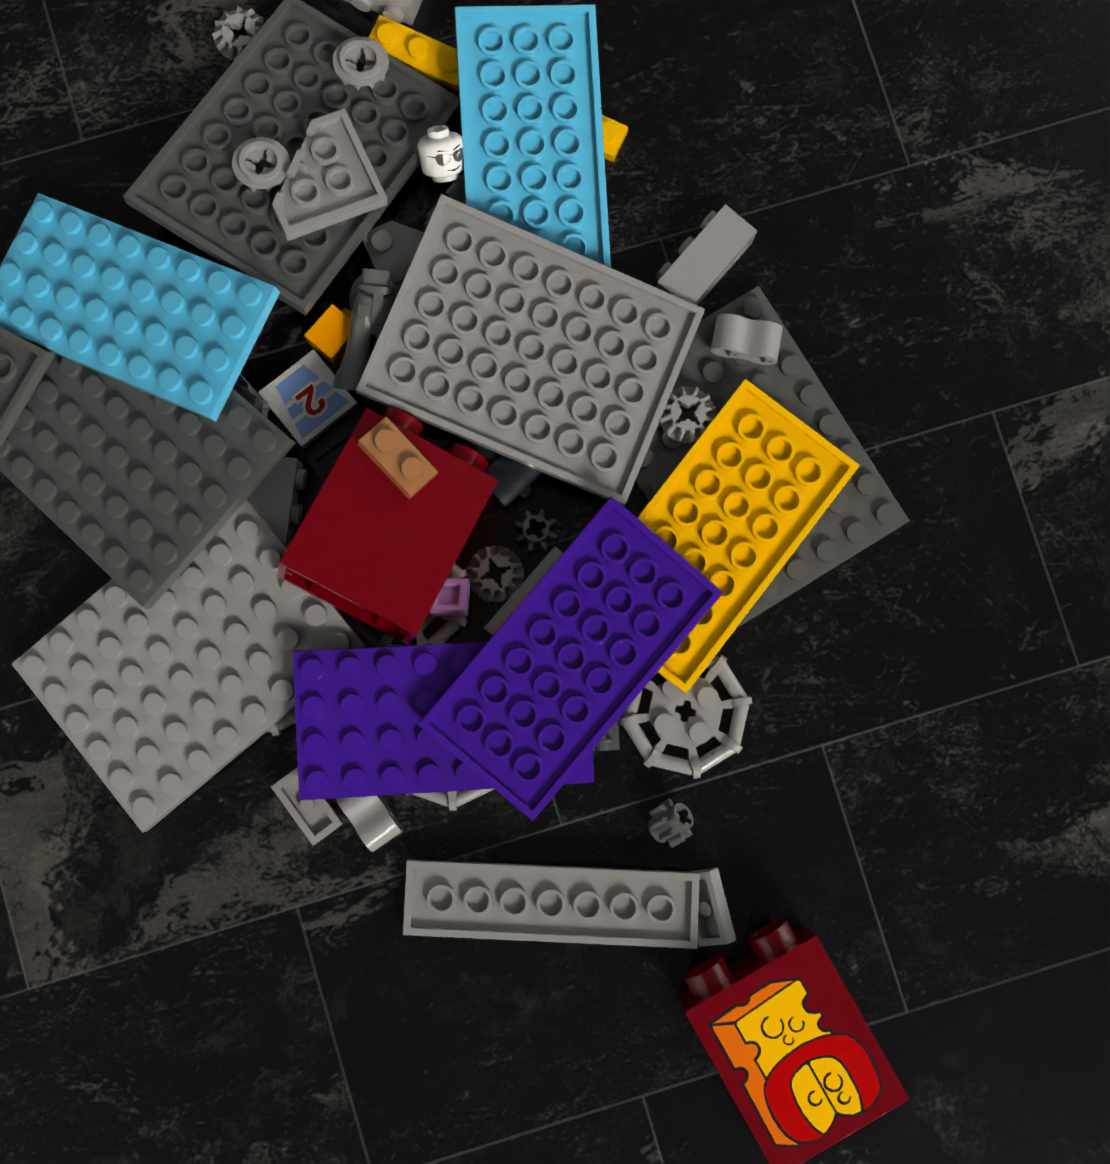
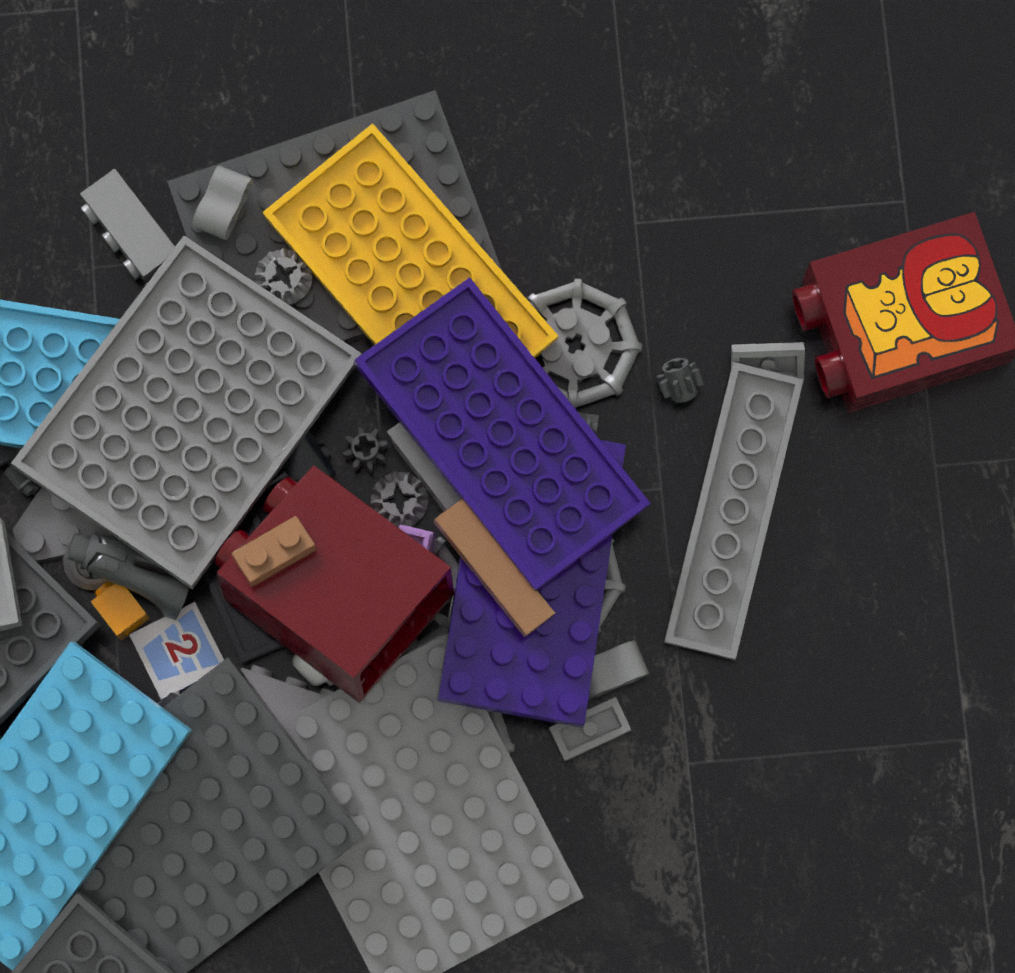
camera: 75 degrees left, 5 degrees down
none -> medium nougat tile [433,499,555,638]

